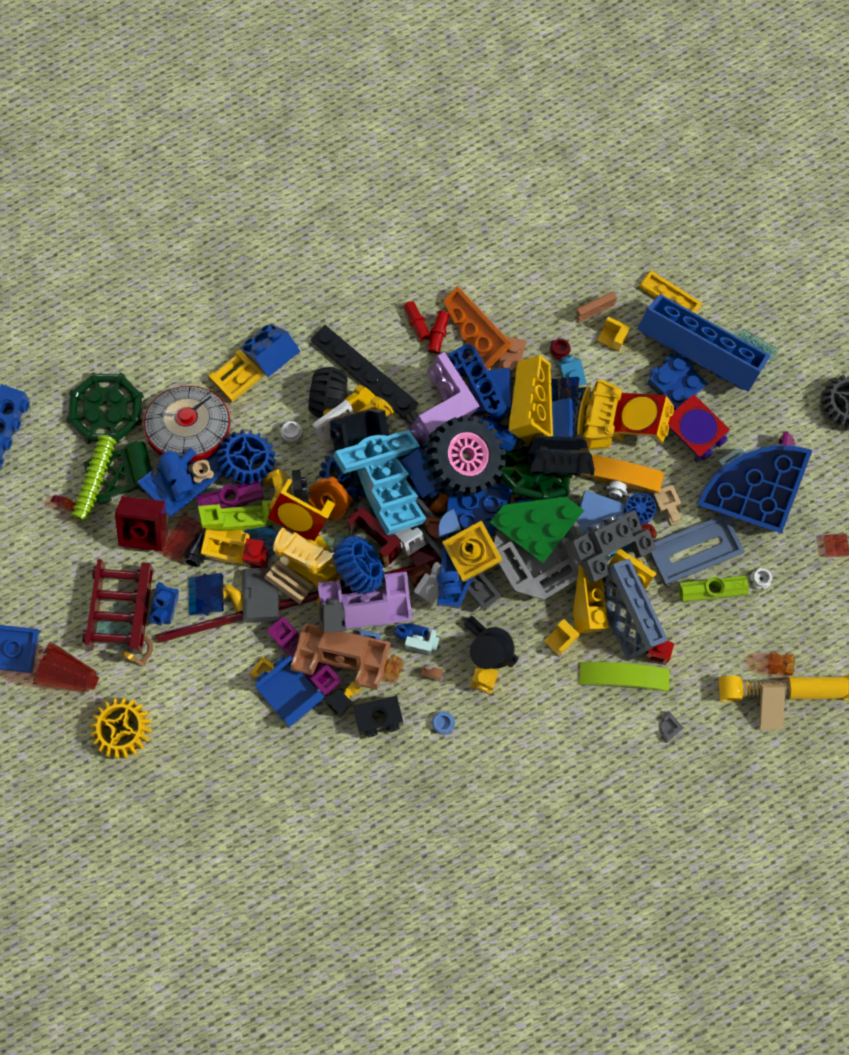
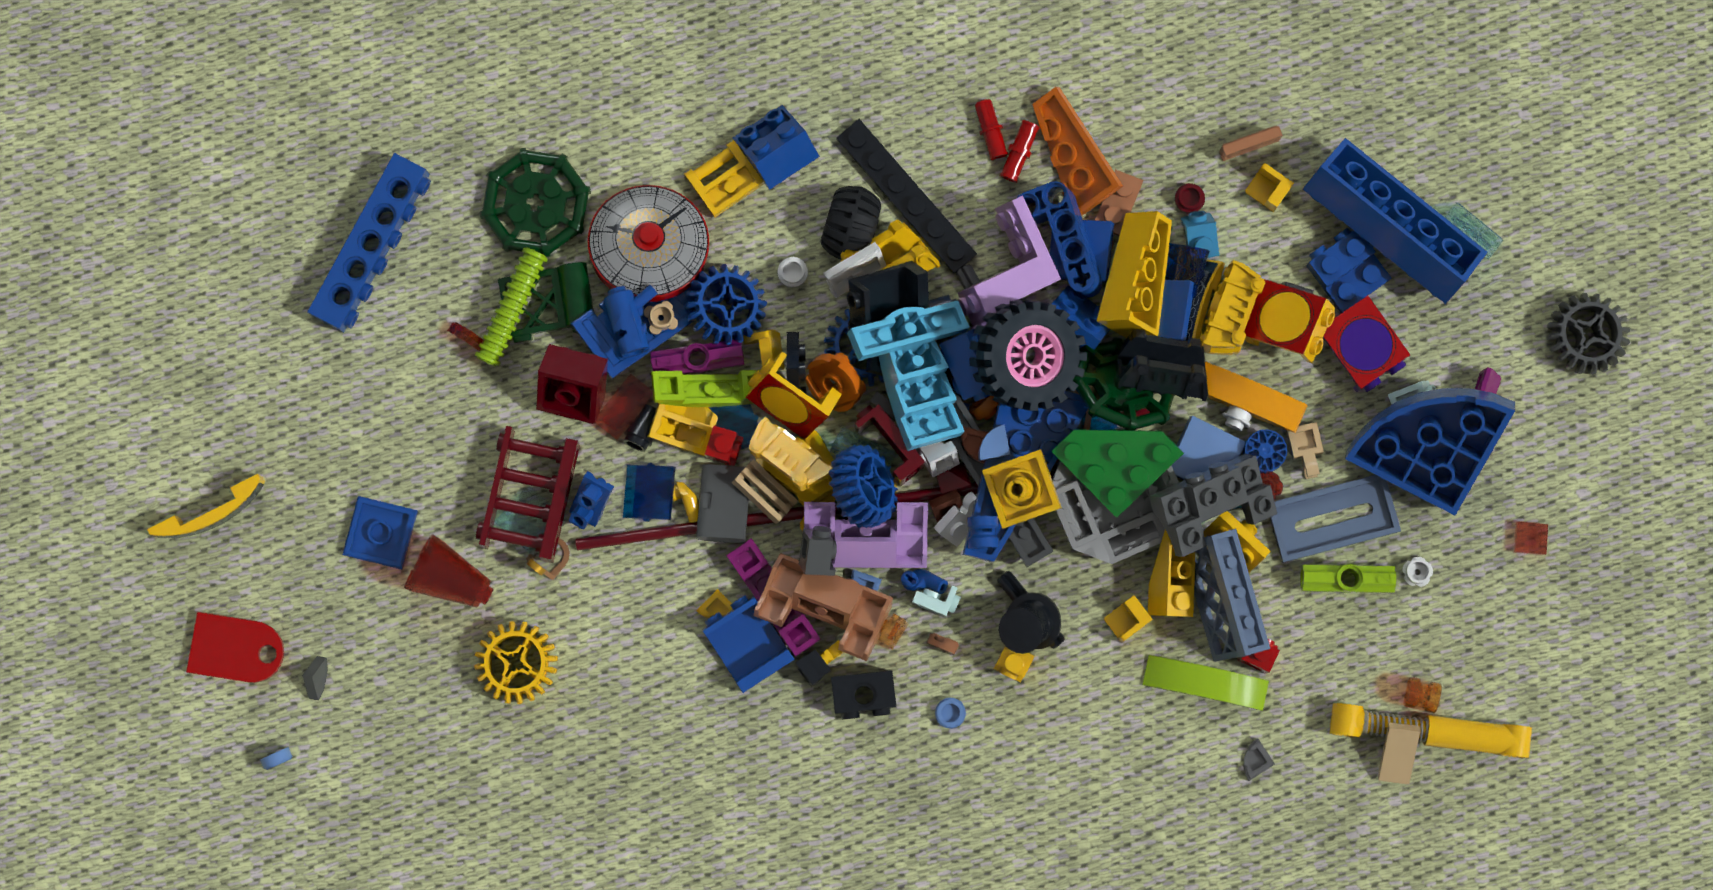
camera: 10 degrees right, 10 degrees up
yellow tile [639,270,703,313] -> none

